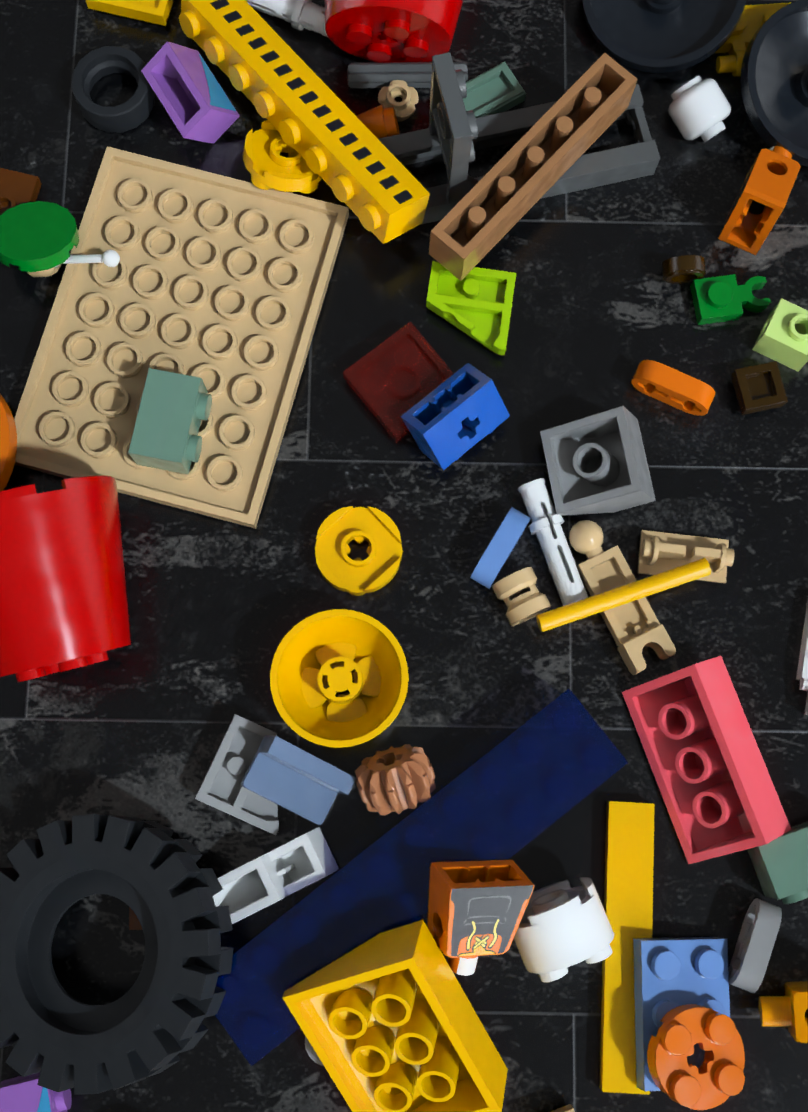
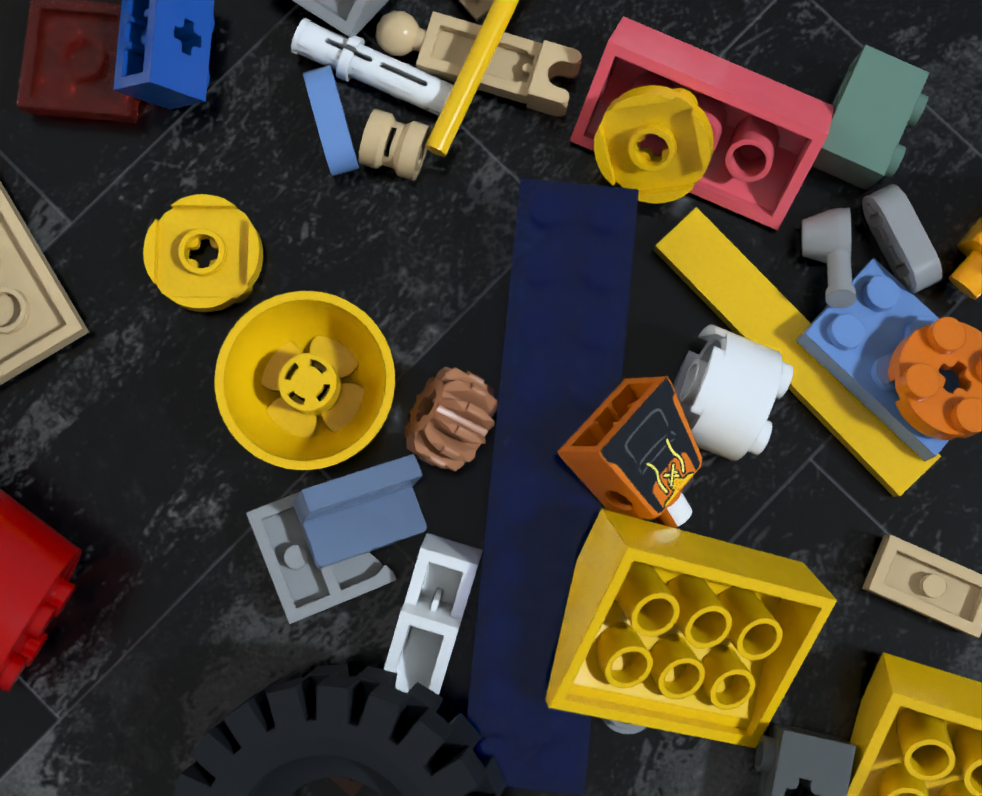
camera: 45 degrees left, 5 degrees up
none -> yellow plate [594,85,714,204]
none -> light grey bar [801,208,856,308]

